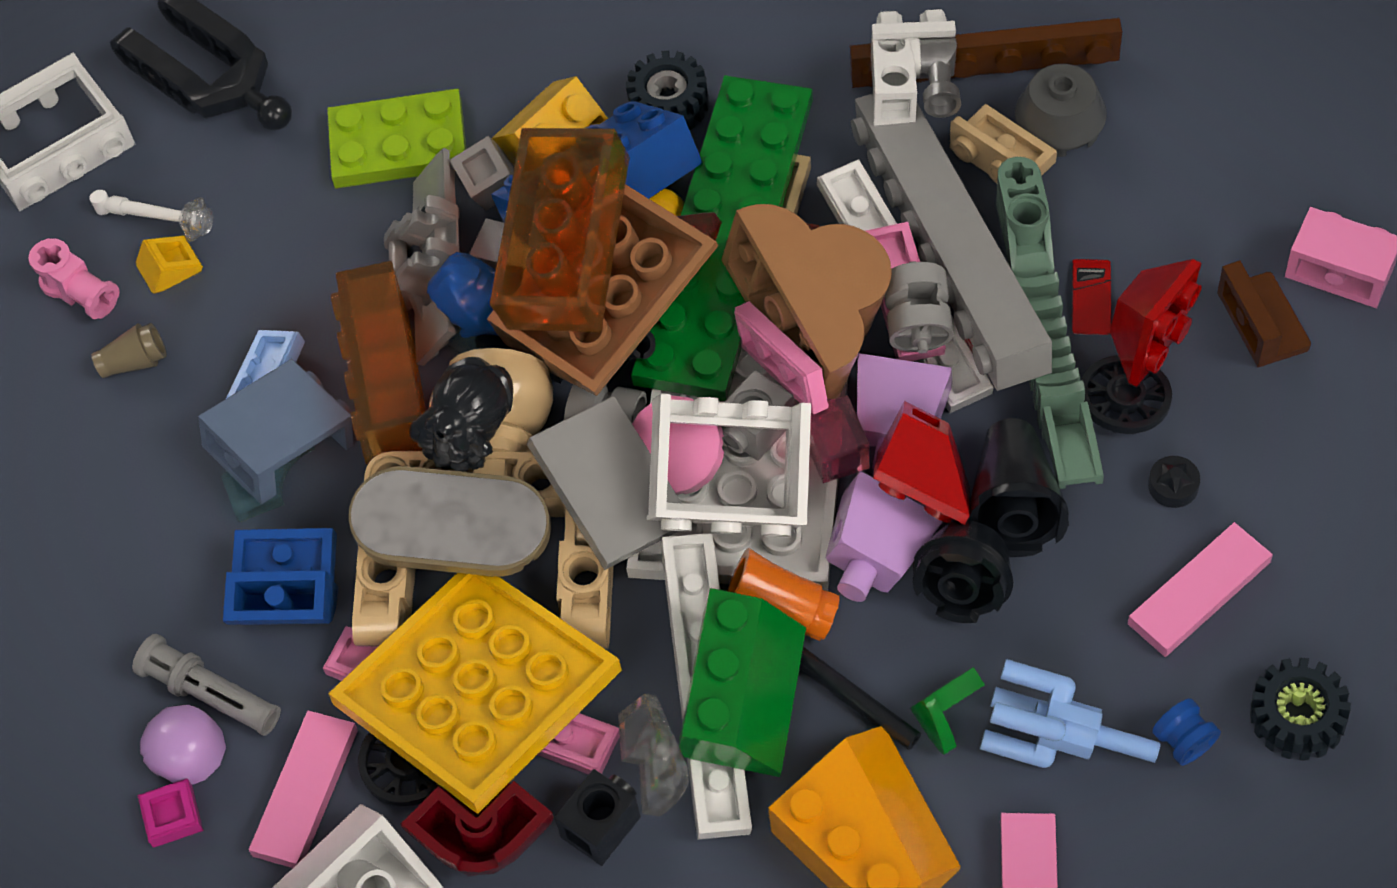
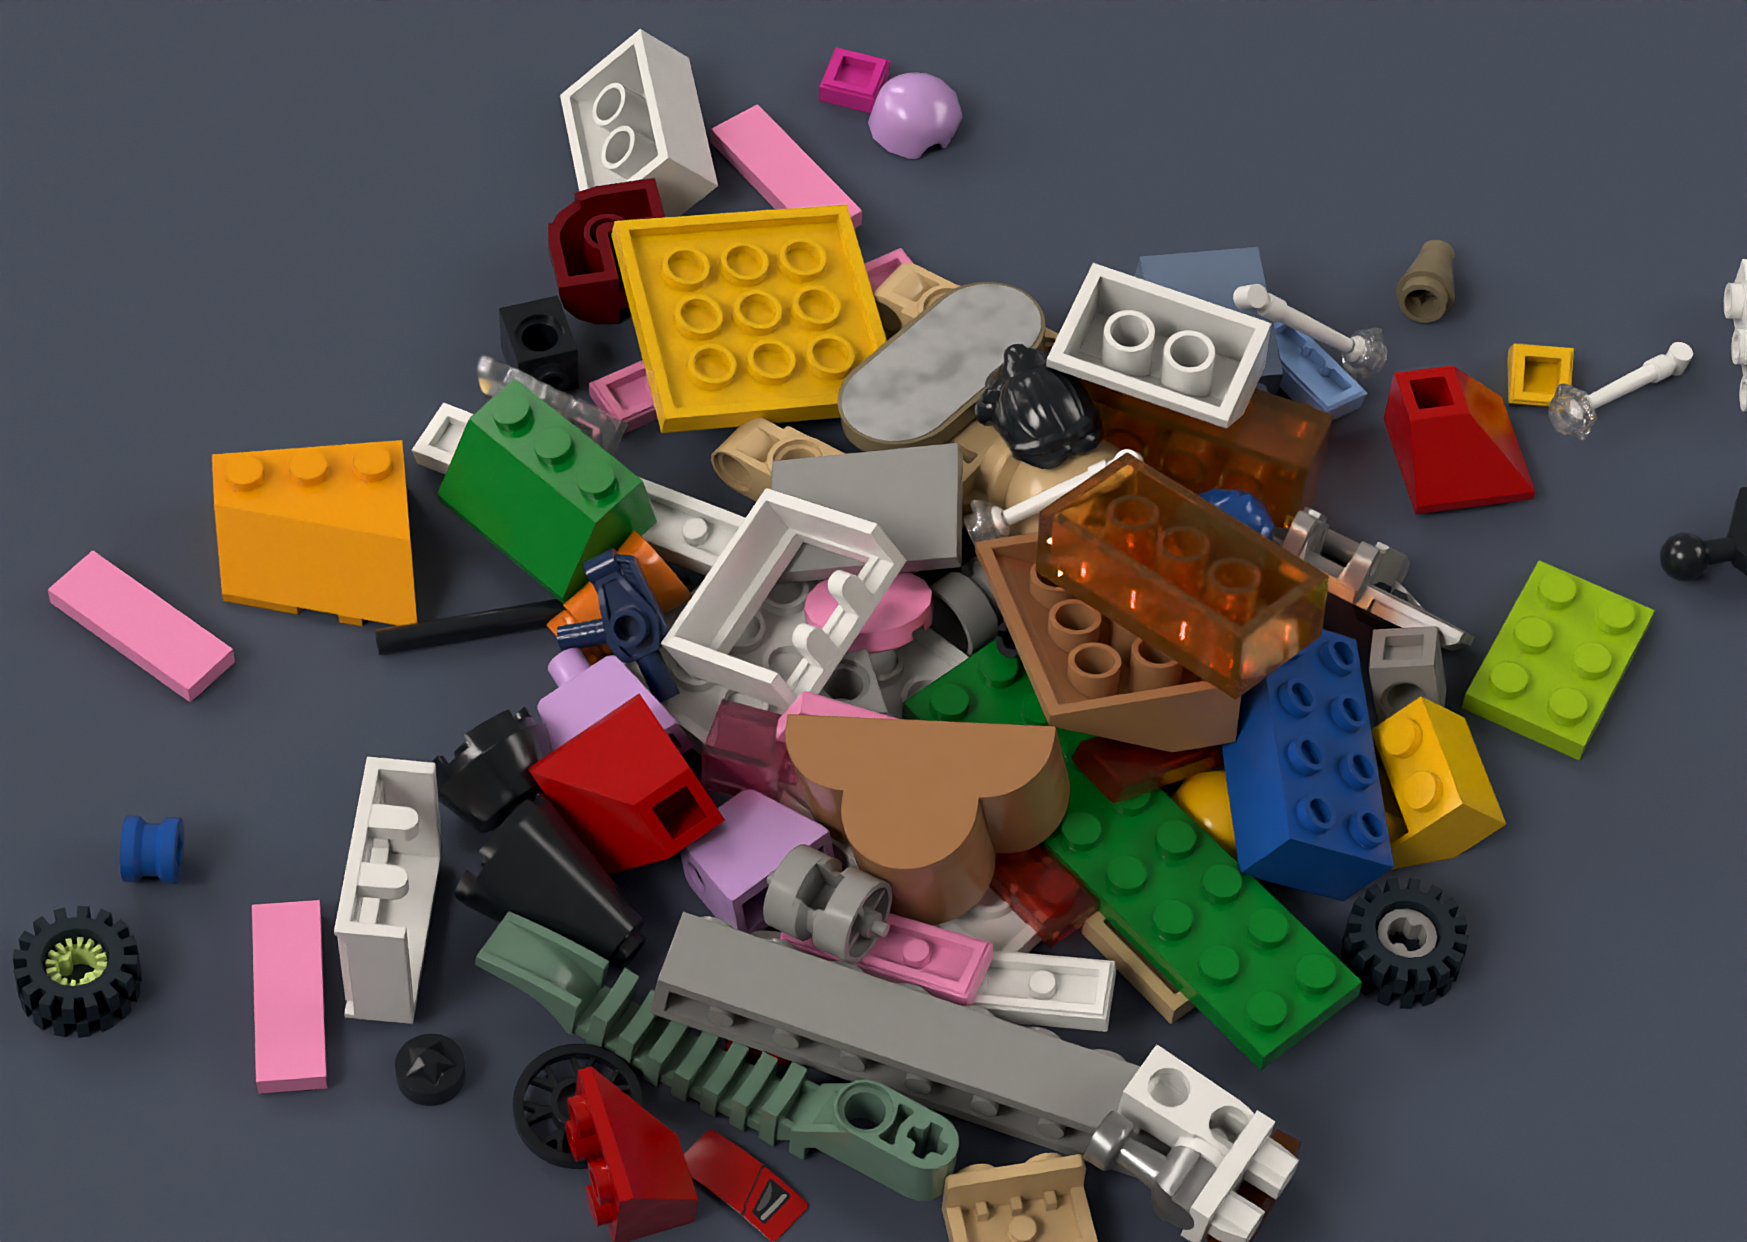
camera: 115 degrees right, 5 degrees down
bright pink connector [28,238,120,319] -> none
light grey pin [132,633,281,736] -> none
blue brick [223,528,339,625] -> none
green tile [910,667,985,755] -> none
light blue plant [980,659,1160,768] -> none
none -> white window [334,757,443,1024]
none -> dark blue piece [557,548,680,703]
none -> piece [964,449,1144,545]
none -> white slope [1046,263,1272,429]
none -> piece [1233,284,1387,379]
none -> red slope [1383,365,1536,514]

